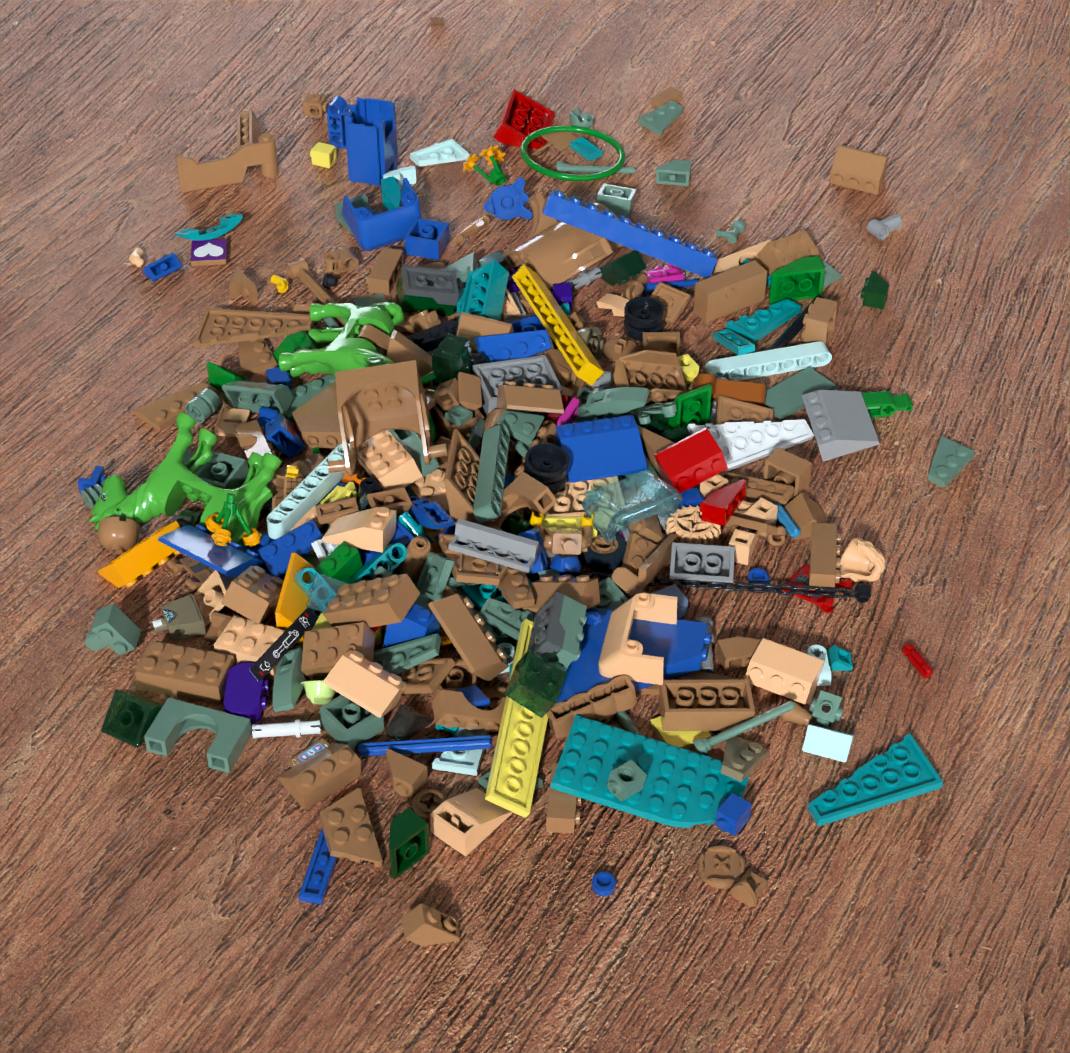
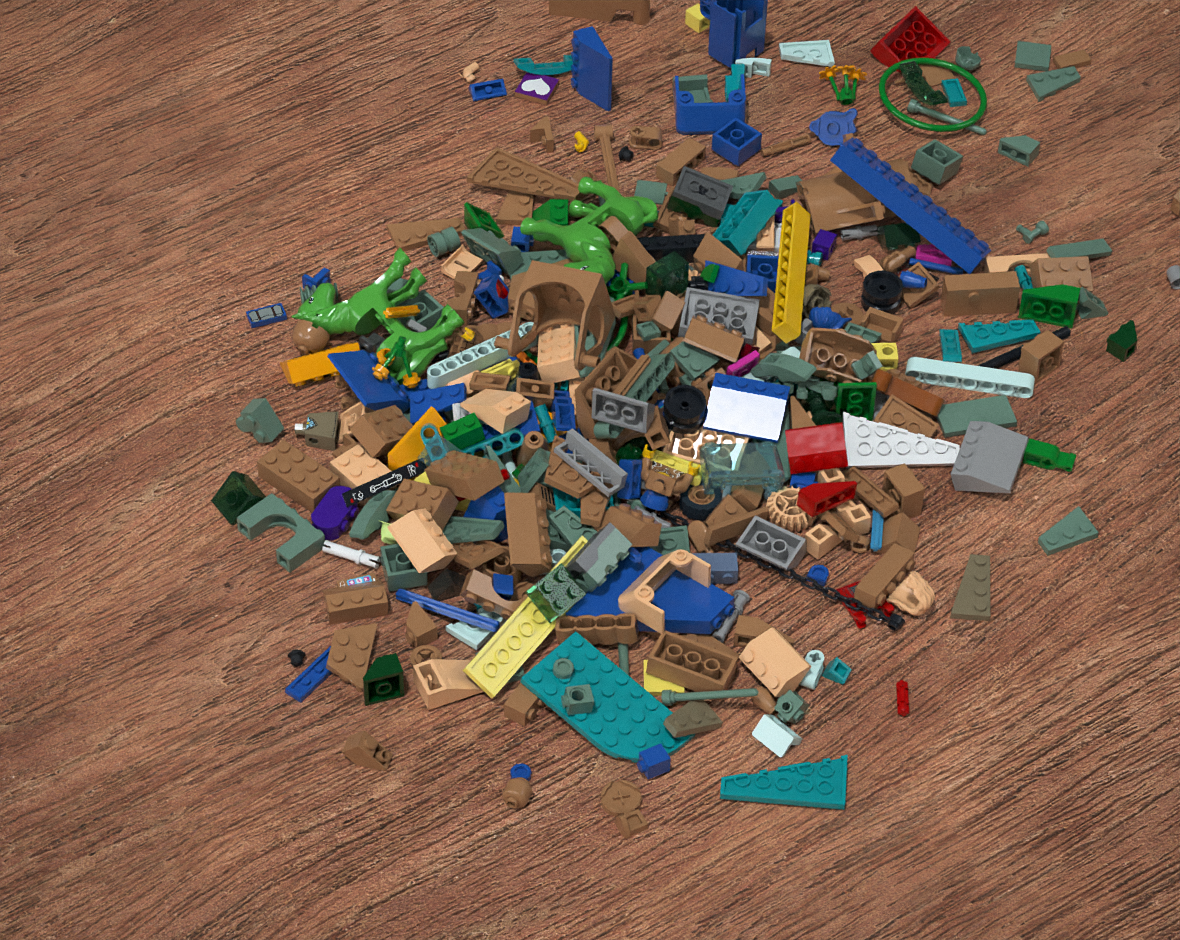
camera: 25 degrees right, 5 degrees up
none -> tile [246,303,287,328]
none -> black piece [288,649,306,666]
none -> light orange axle [383,305,420,319]
none -> light grey tile [406,319,427,332]
none -> medium nougat head [502,777,533,809]
none -> sand green tile [553,658,574,679]
none -> blue slope [571,26,613,111]
none -> light grey slope [592,388,655,434]
none -> medium nougat axle [613,354,651,396]
none -> green tile [700,264,720,283]
none -> blue hair [809,307,852,329]
none -> sand green bracket [851,350,883,380]
none -> clear green slope [899,61,948,106]
none -> blue cone [900,270,927,289]
none -> dark tan wing [950,554,991,621]
none -> sand green tile [1014,41,1051,71]
none -> sand green tile [1046,239,1113,259]

